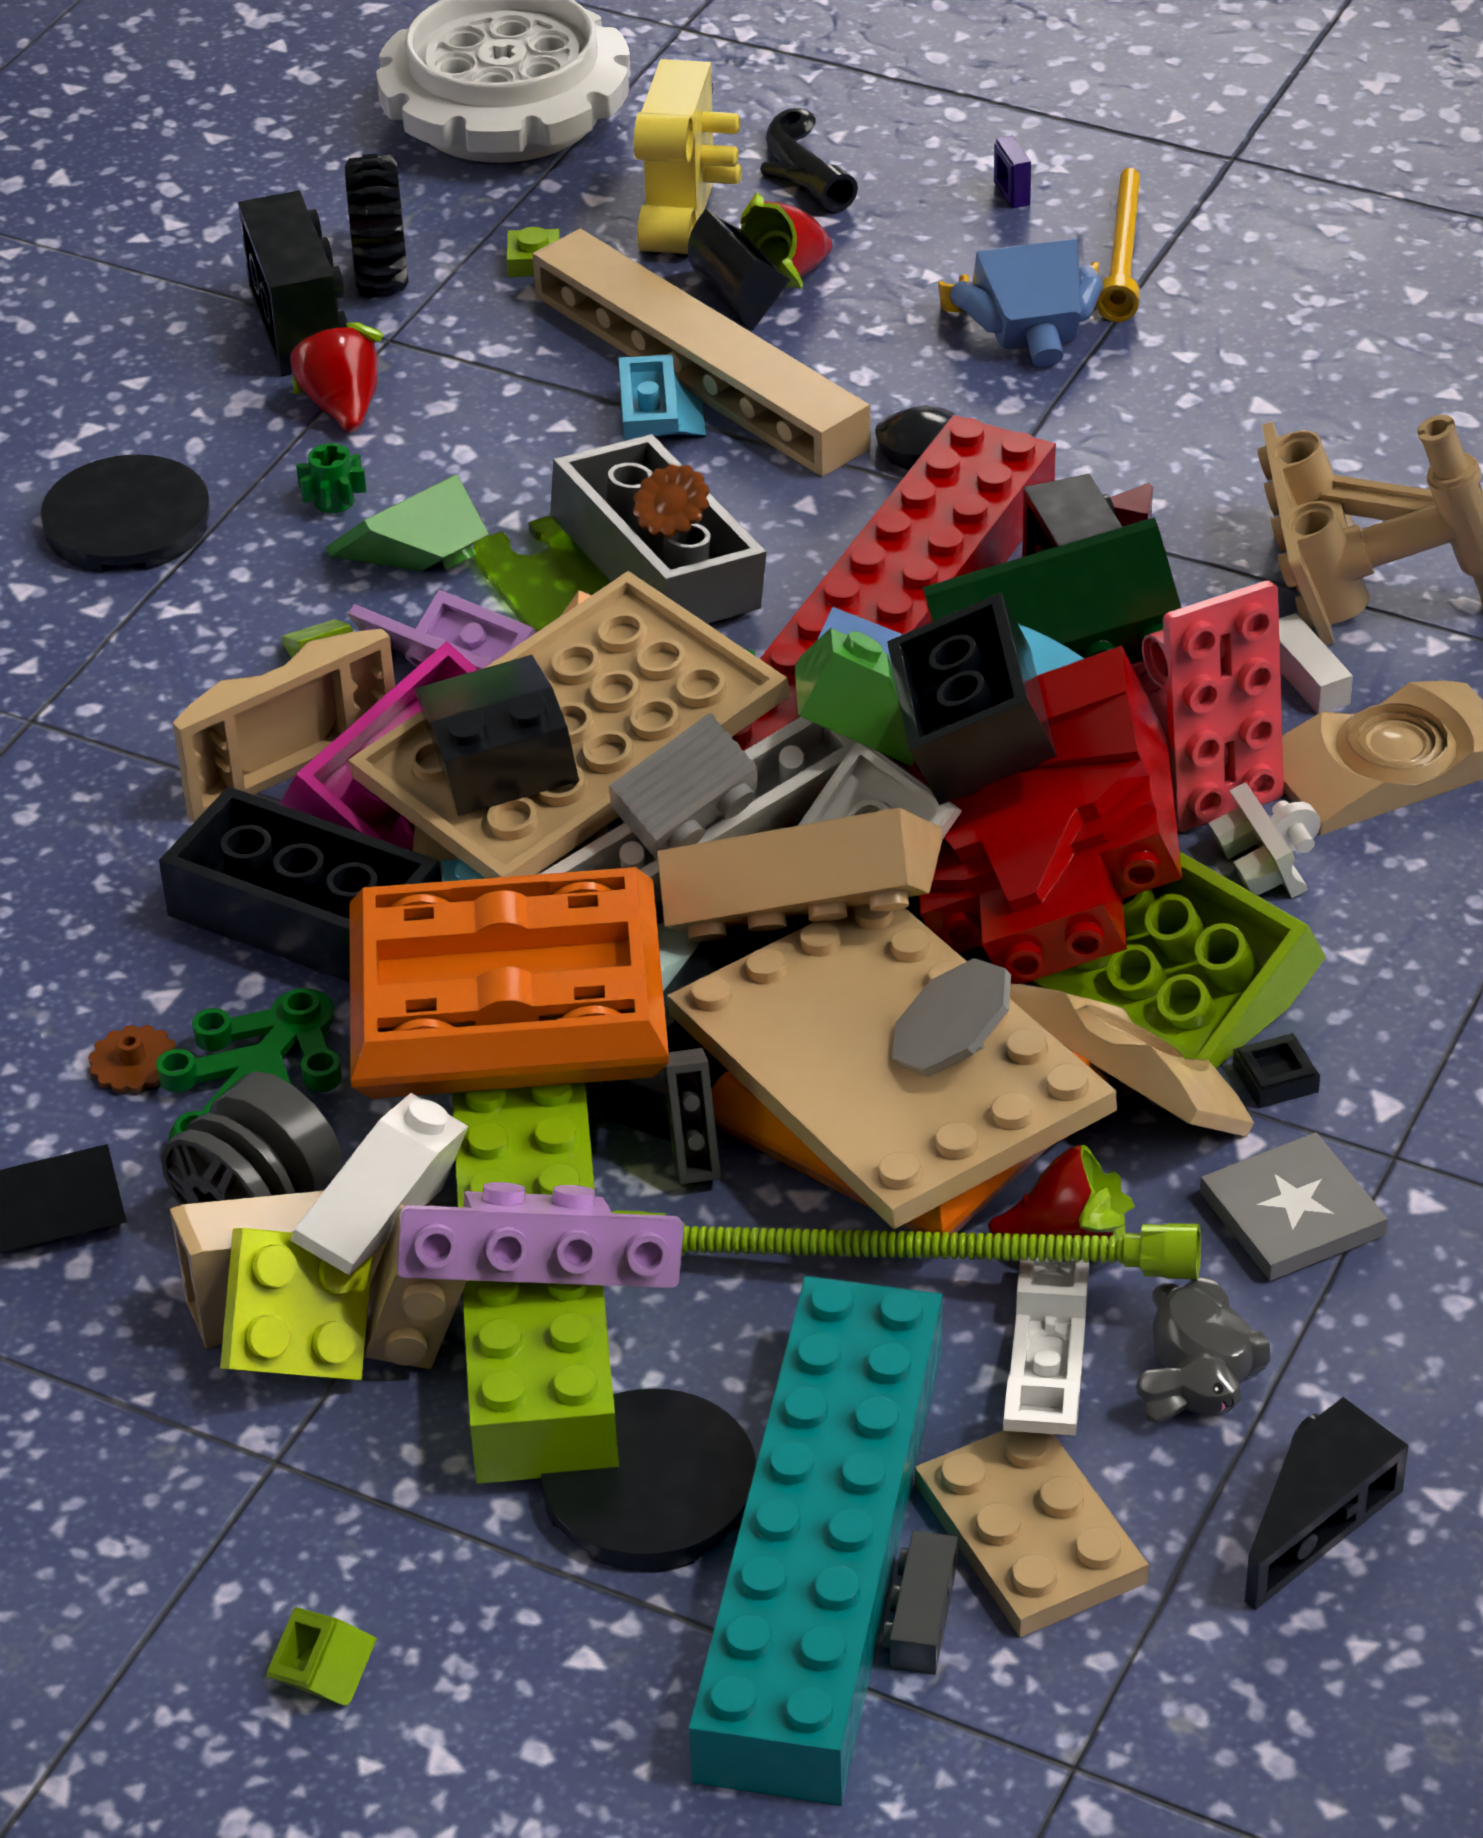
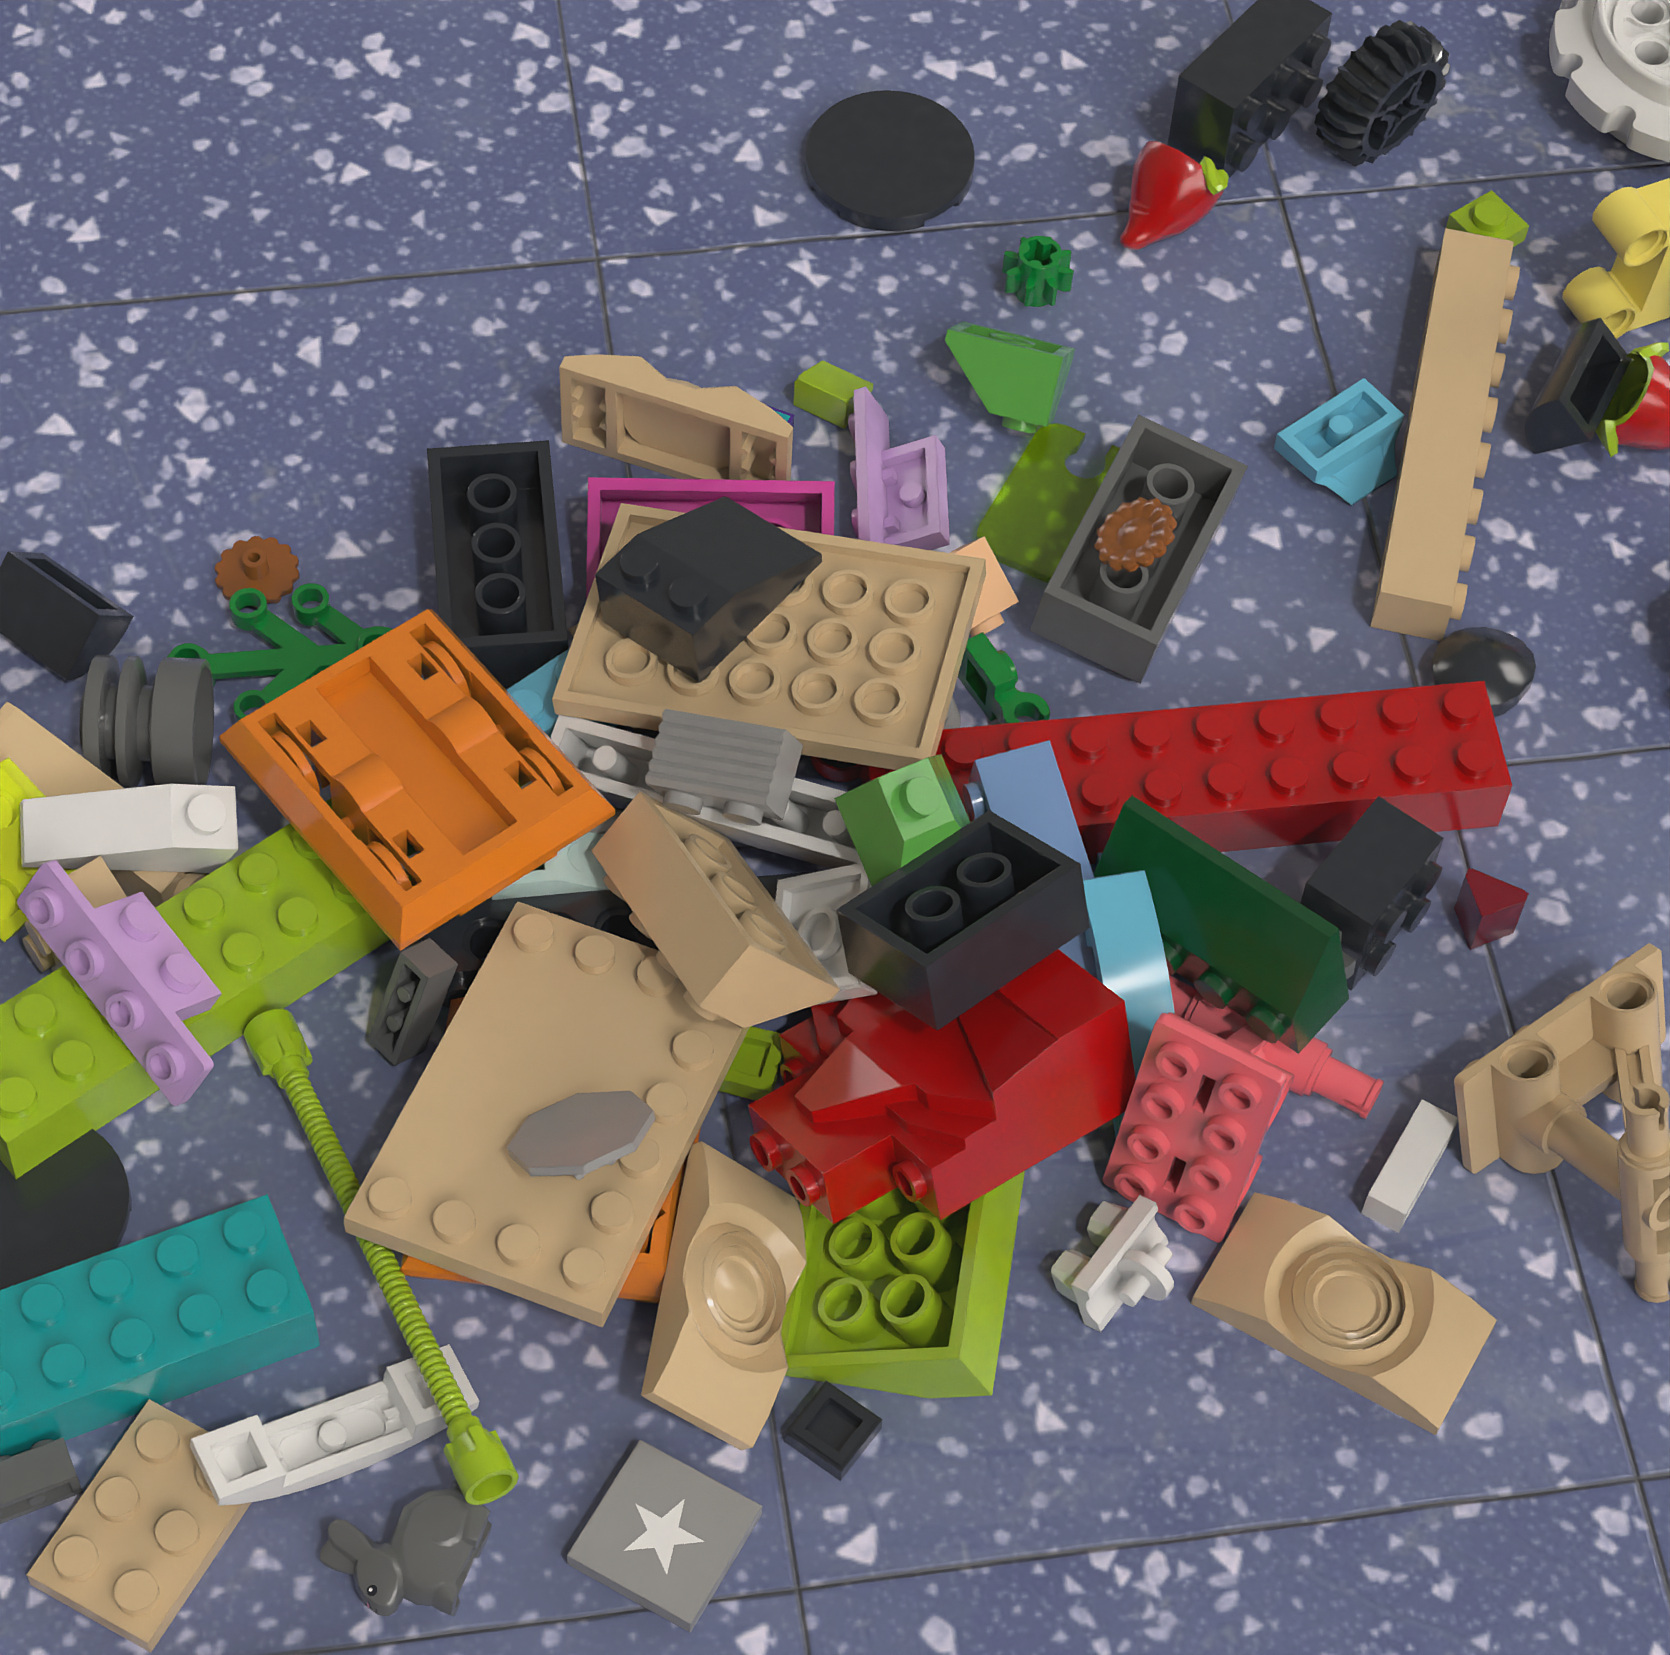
camera: 50 degrees right, 15 degrees up
red hat [988,1145,1135,1240] -> none

